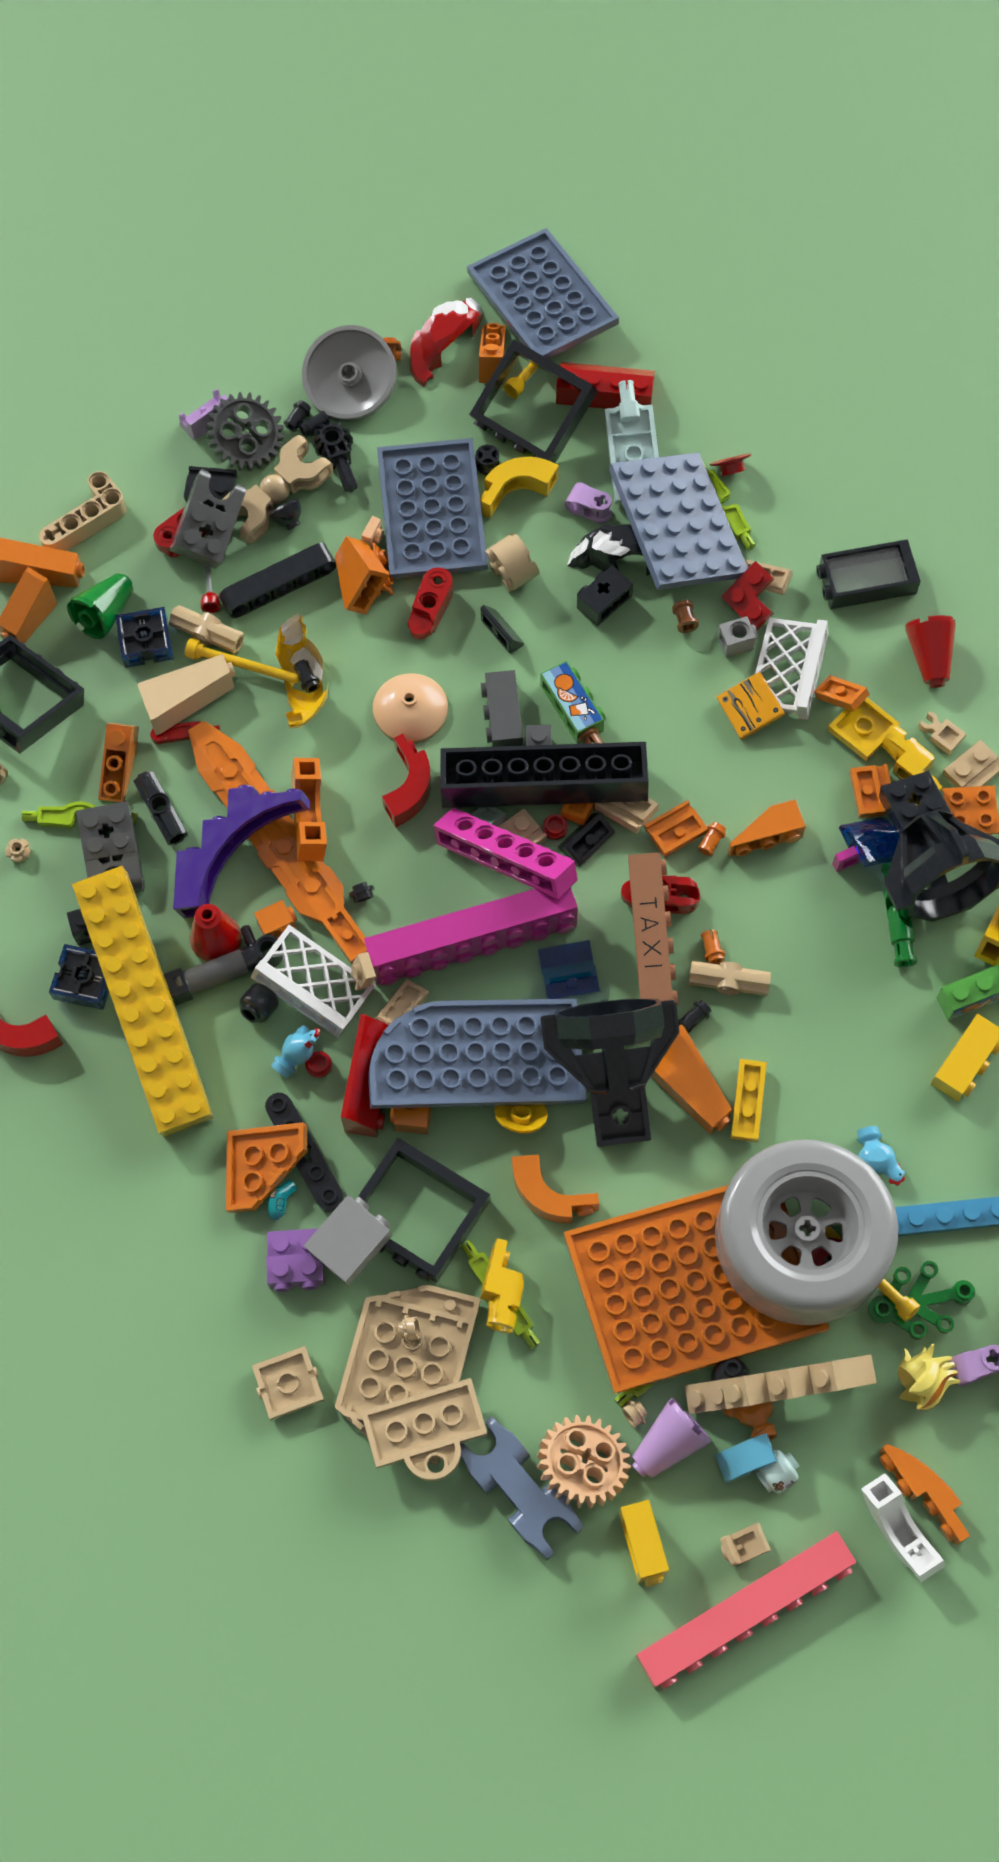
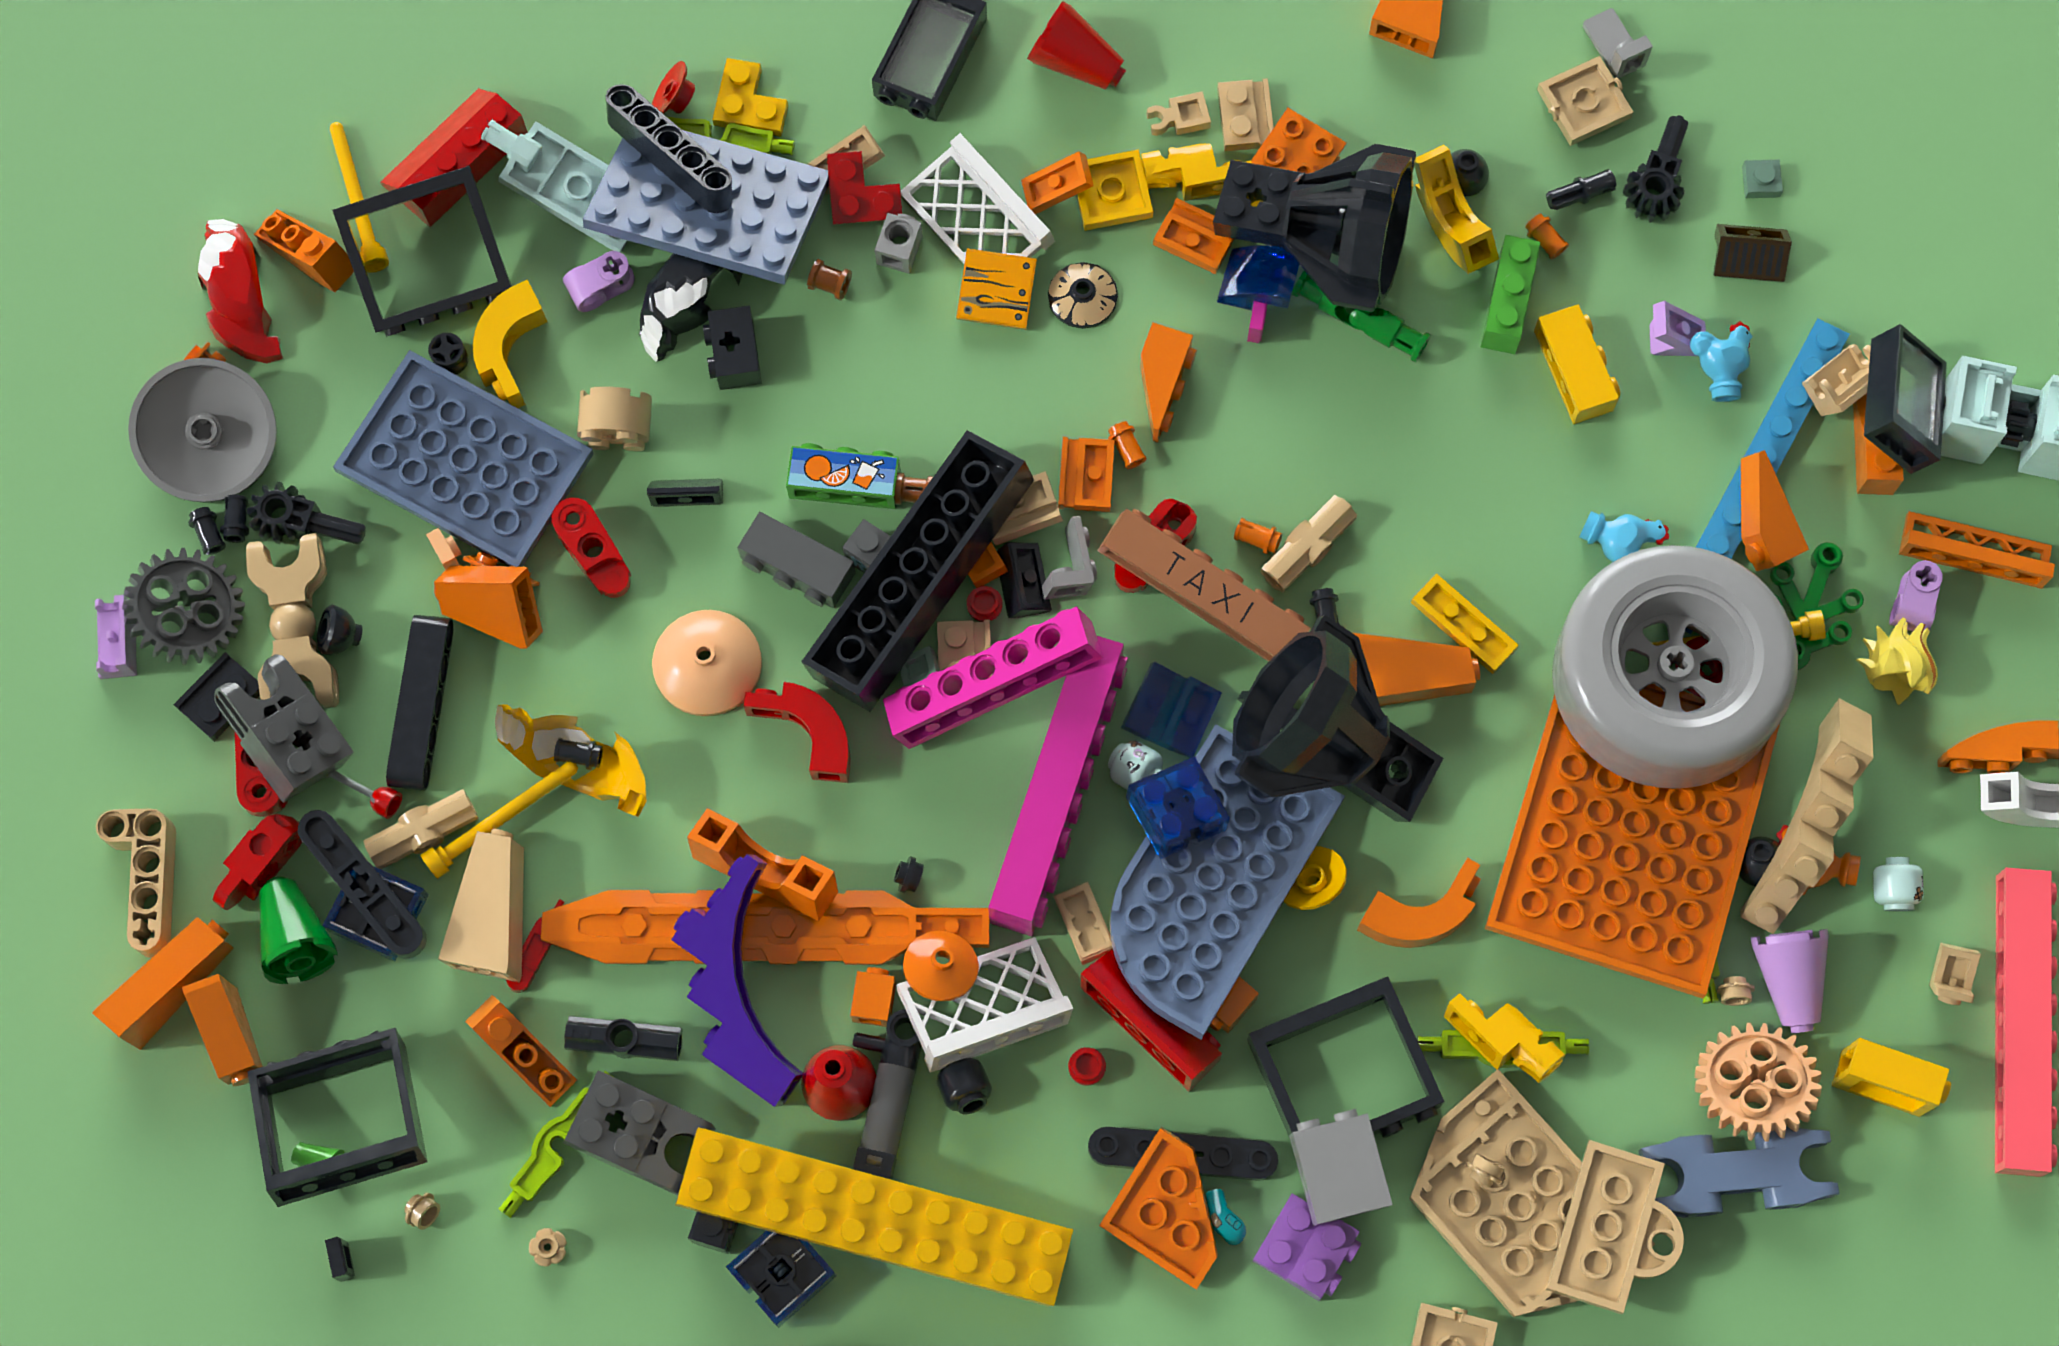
camera: 55 degrees left, 5 degrees up
medium azure animal [271,1025,320,1078] -> none
tan plate [351,952,376,990] -> none
sand blue plate [467,228,619,359] -> none
medium azure slope [716,1433,777,1483] -> none
none -> red piece [213,814,303,910]
none -> black piece [298,810,427,958]
none -> black beam [605,84,732,213]
none -> yellow plate [712,58,788,137]
none -> orange dish [903,931,979,1001]
none -> light grey bracket [1042,516,1097,600]
none -> tan dish [1048,262,1118,329]
none -> light aqua head [1108,740,1165,794]
none -> clear blue piece [1126,756,1230,859]
none -> orange slope [1741,450,1809,572]

